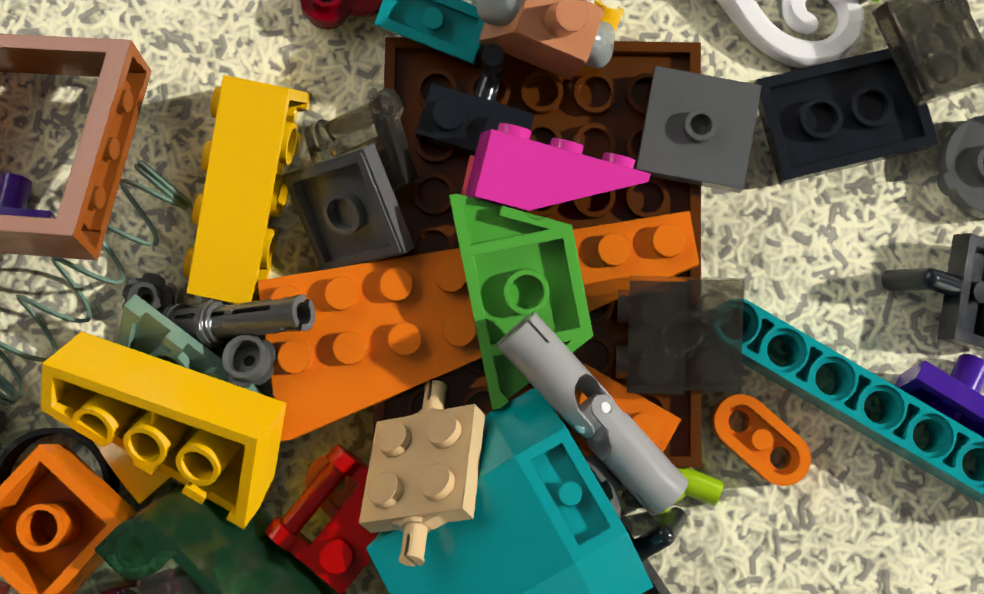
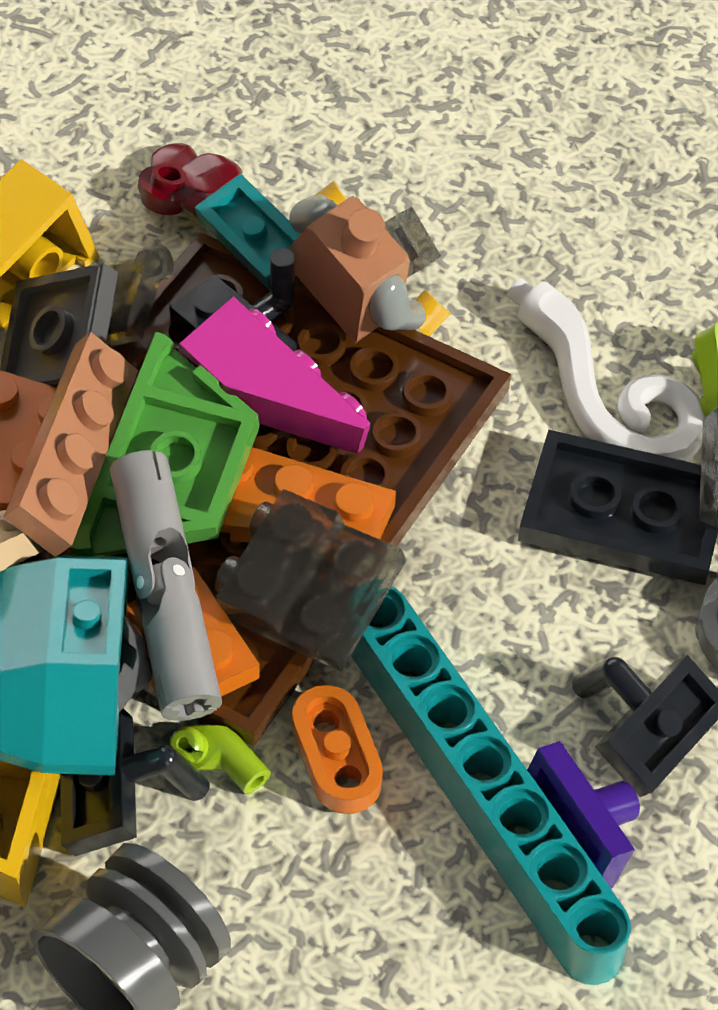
camera: 25 degrees right, 30 degrees down
dark grey plate [635,66,762,193] -> none
none -> nougat plate [3,332,138,557]

